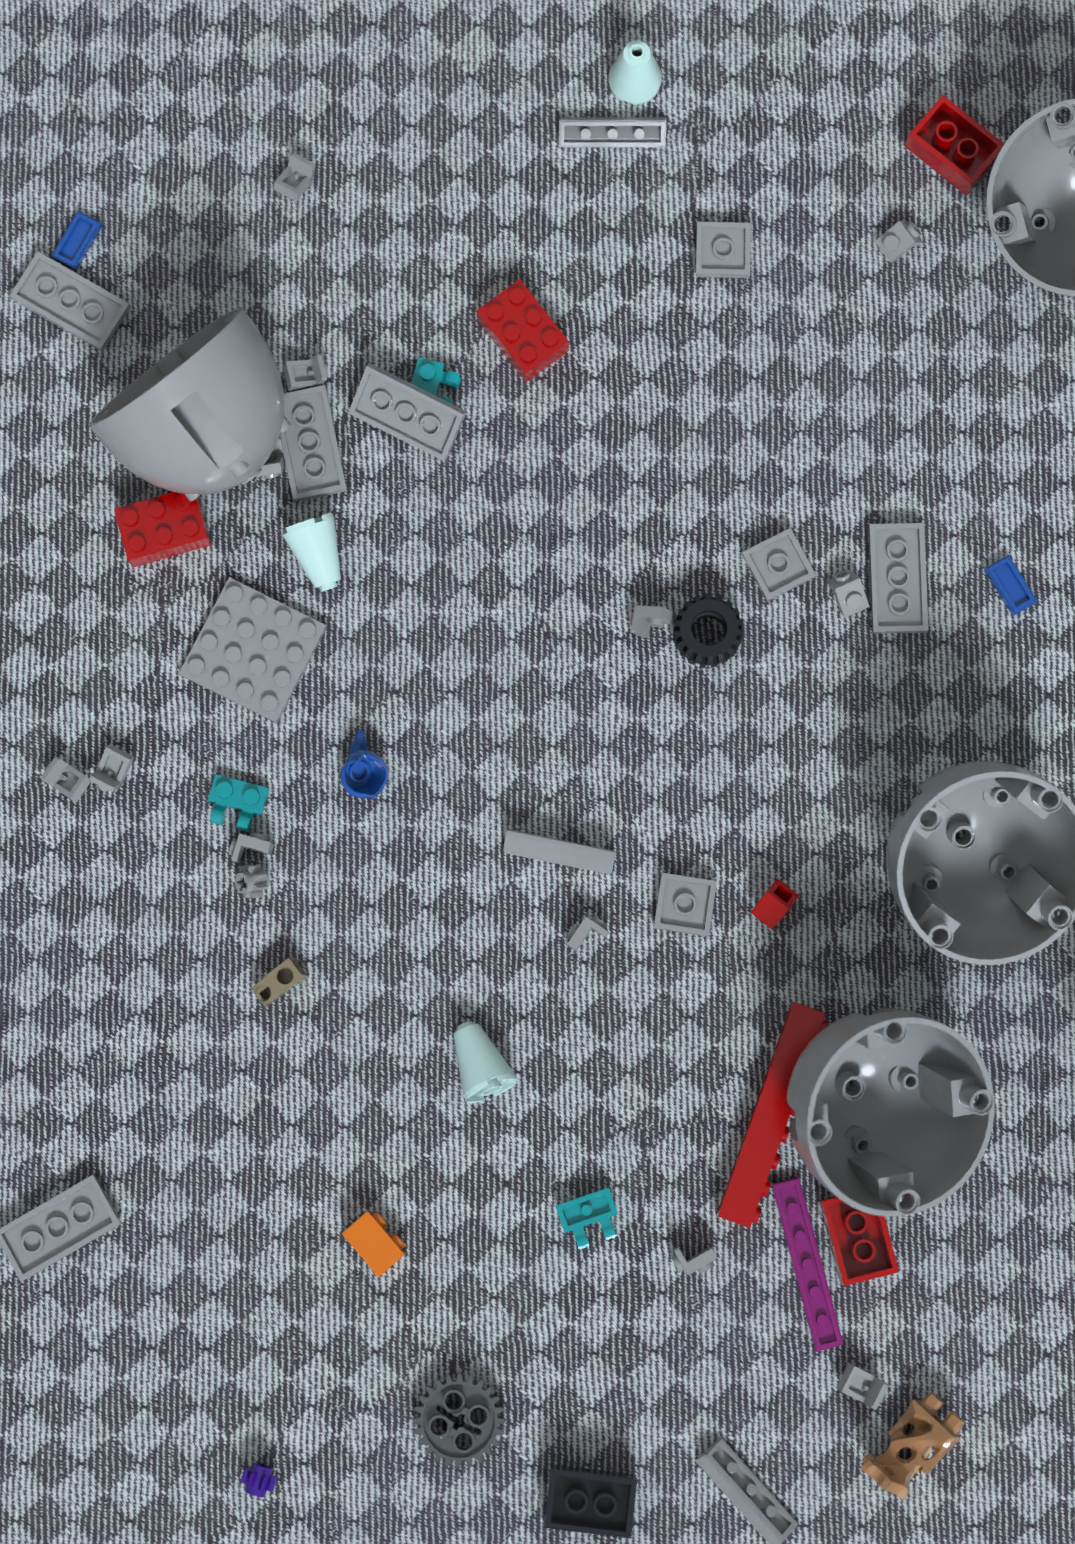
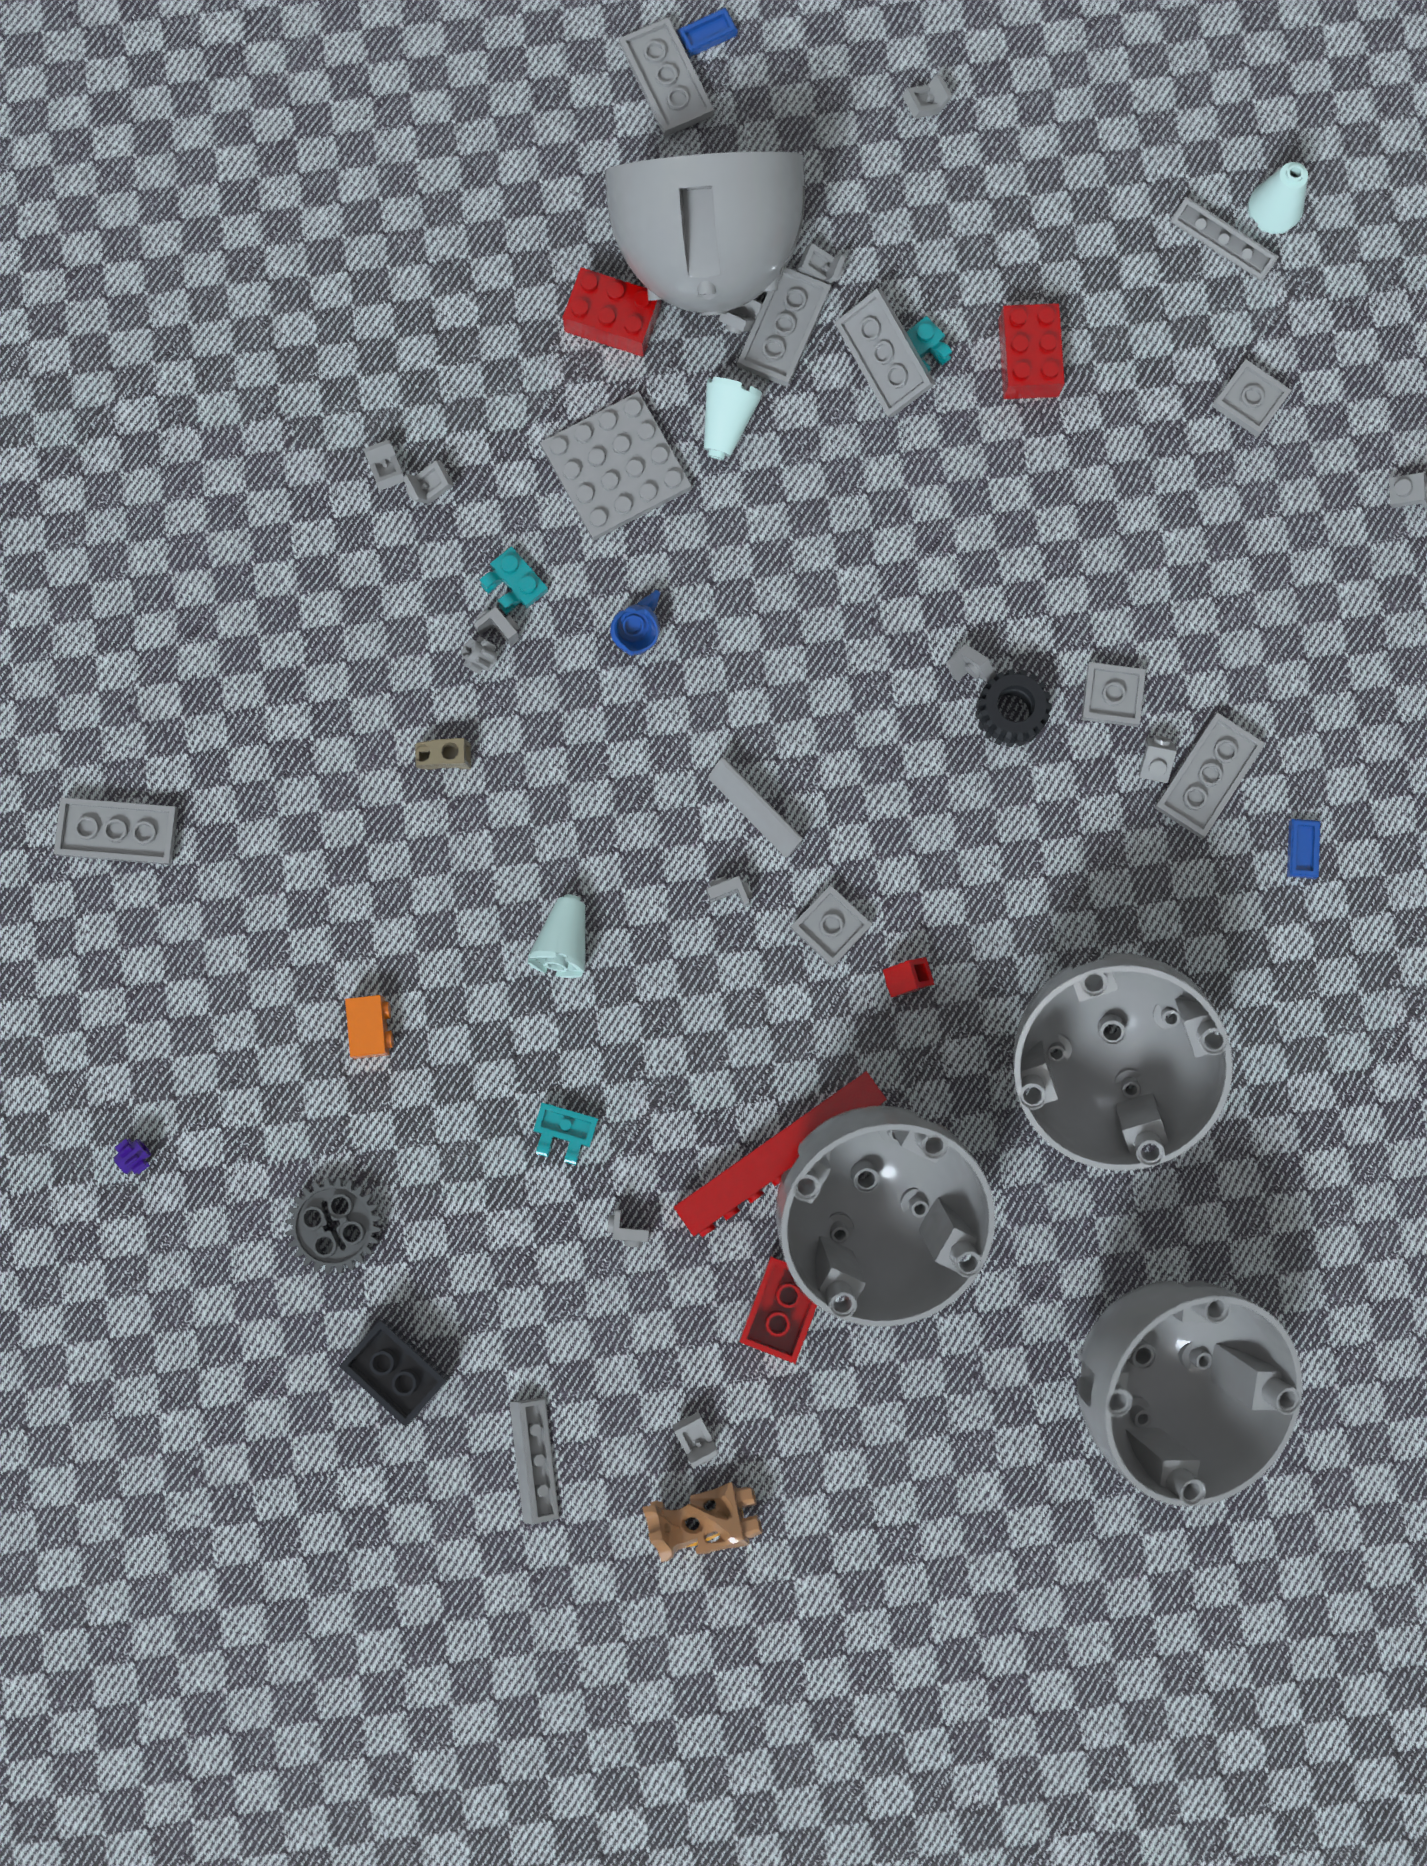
camera: 30 degrees right, 0 degrees up
magenta tile [771,1177,844,1352] -> none

